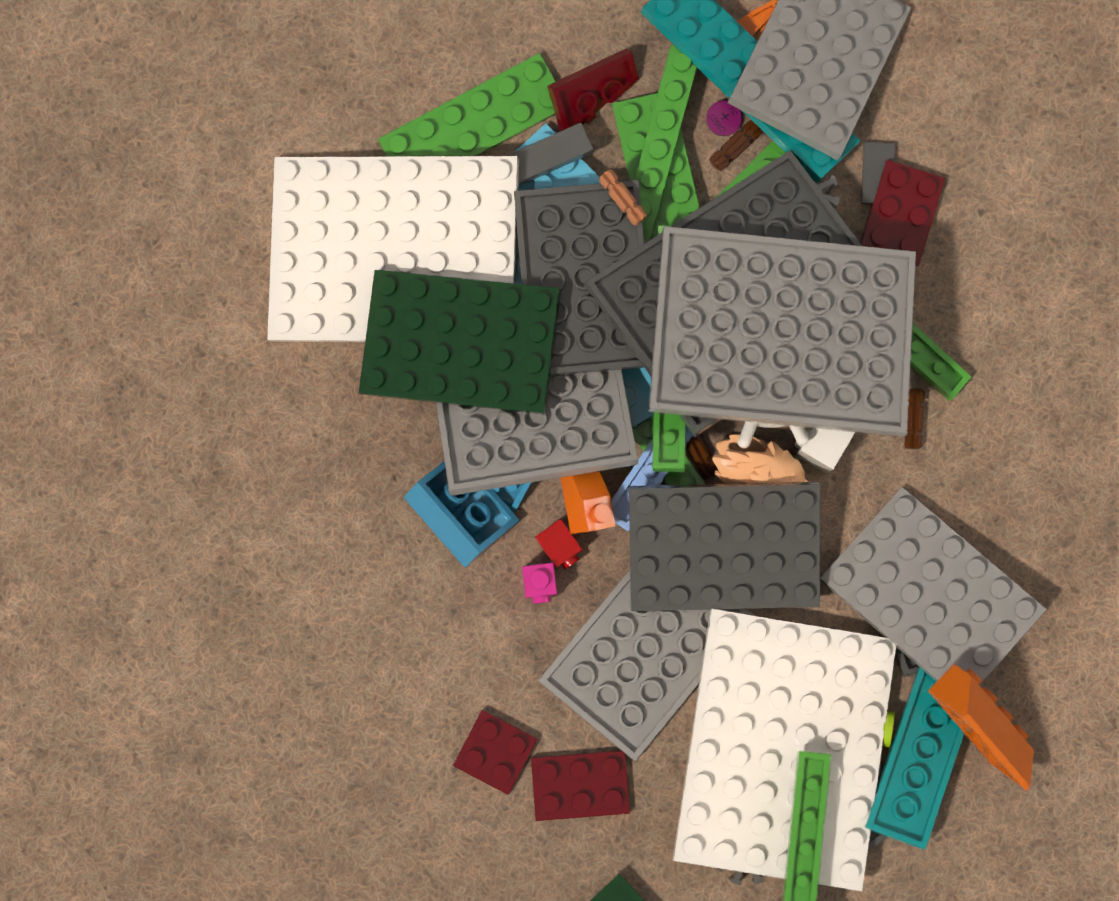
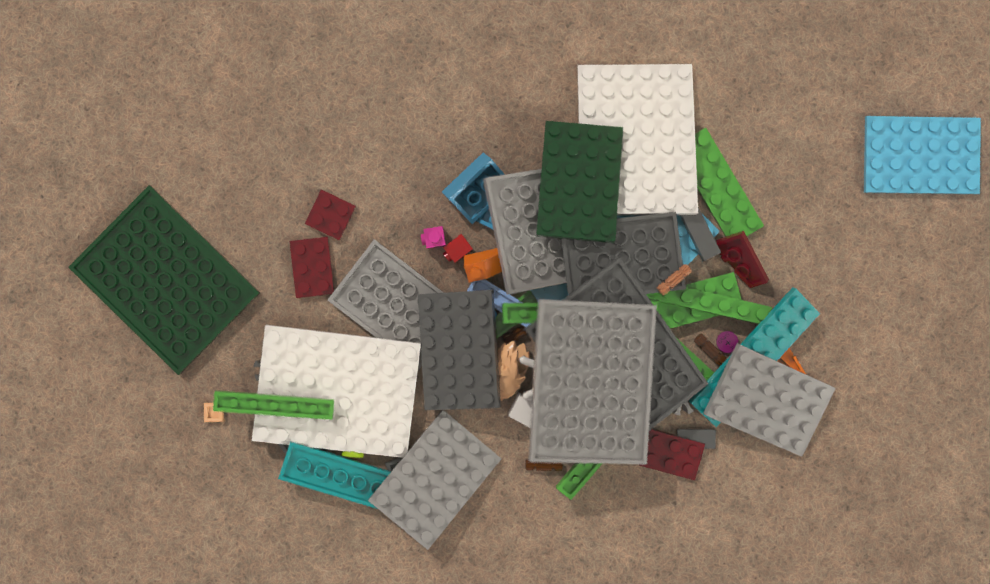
camera: 90 degrees right, 5 degrees up
orange slope [928,664,1034,791] -> none

